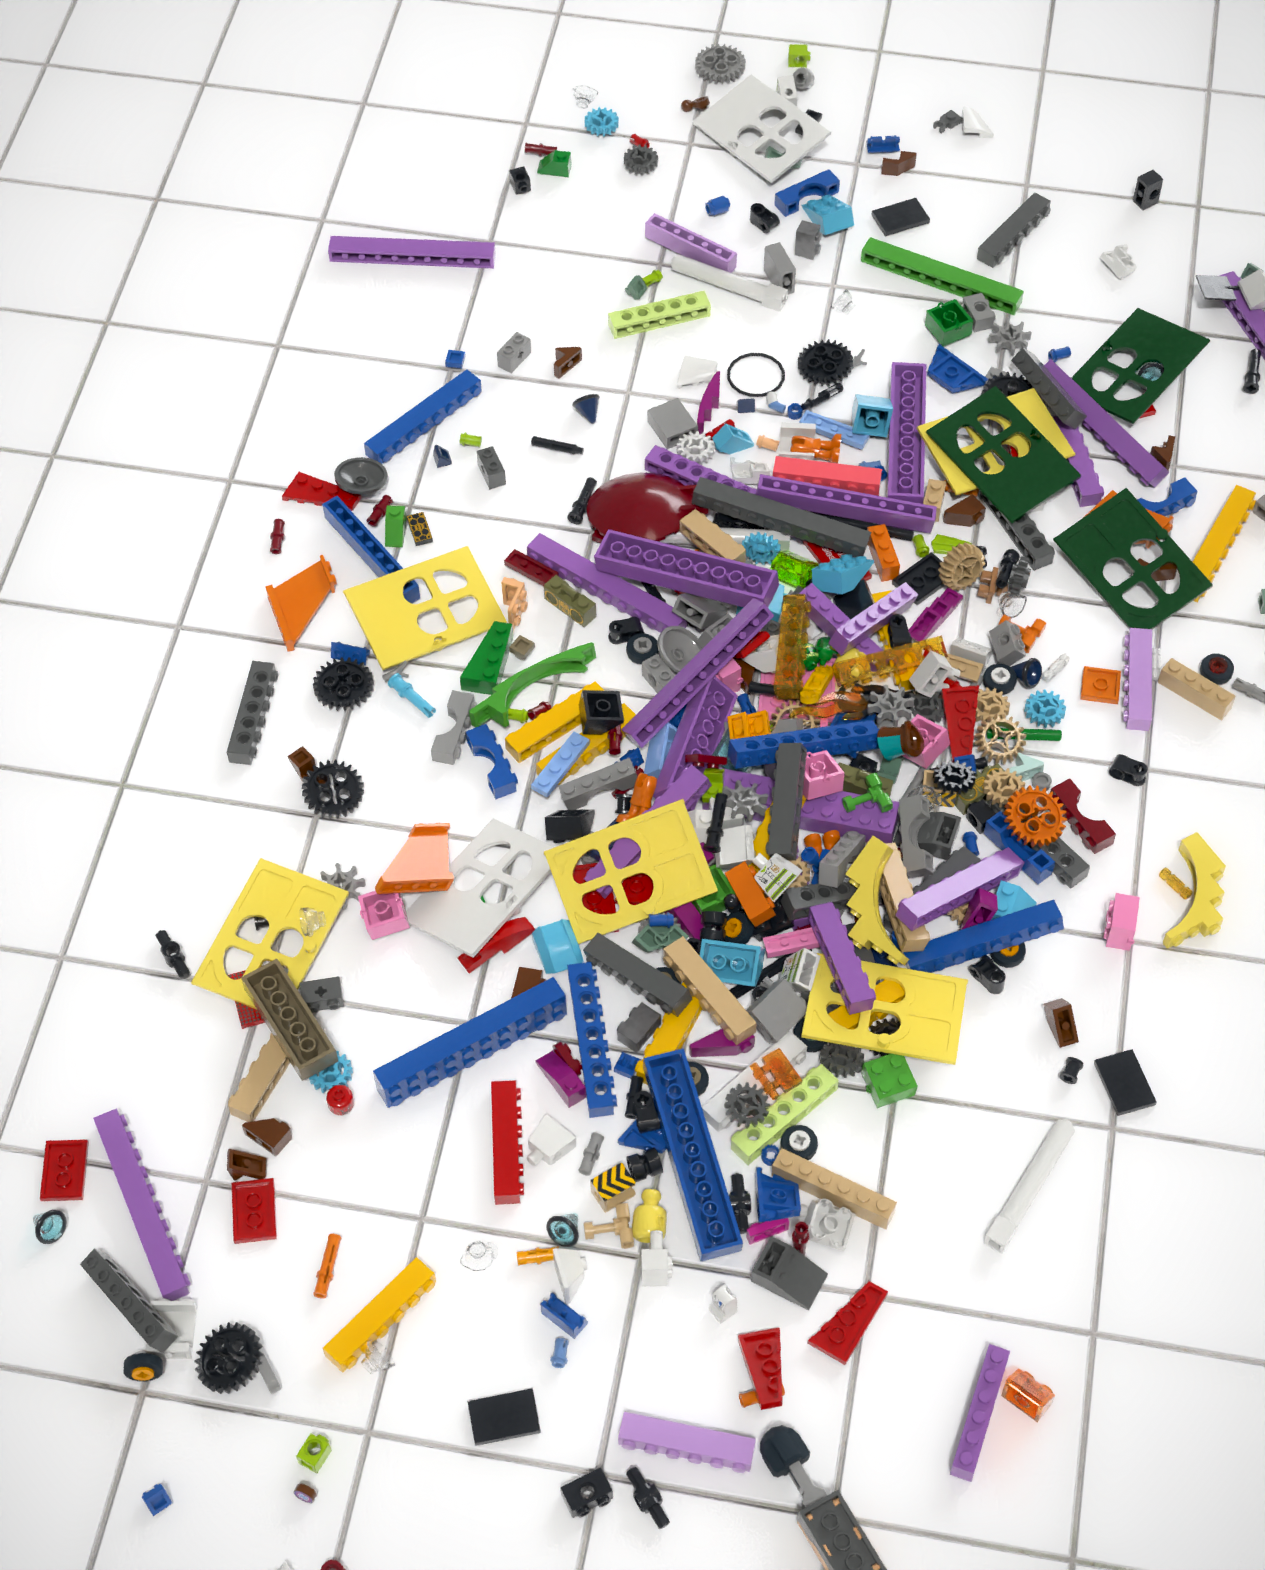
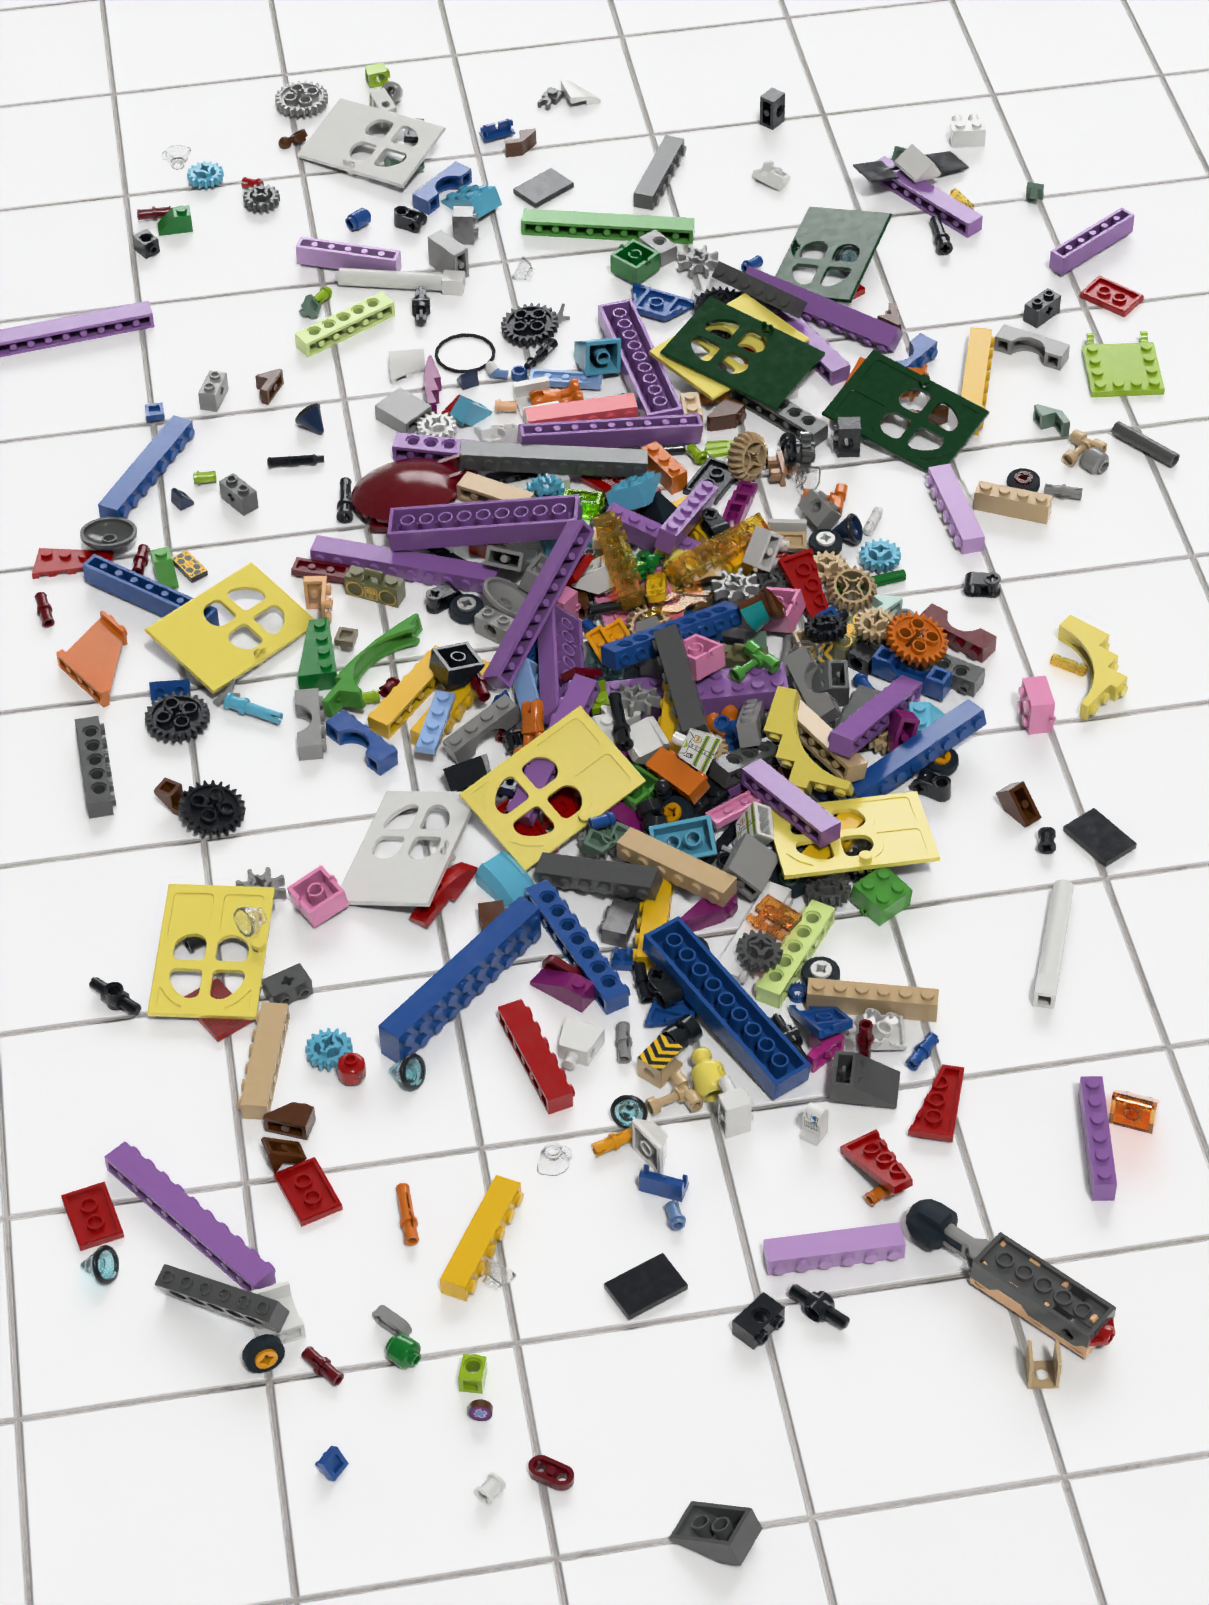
camera: 20 degrees left, 10 degrees down
black gear [194,1322,263,1394] -> none
dark tan brick [241,959,338,1081] -> none
piece [375,823,455,894] -> none
orange tile [1080,666,1121,705] -> none
none -> dark red pin [301,1346,344,1386]
none -> green head [385,1333,421,1369]
none -> clear light blue hat [388,1053,426,1090]
none -> black axle [412,286,430,326]
none -> black brick [833,417,861,458]
none -> blue pin [905,1032,939,1071]

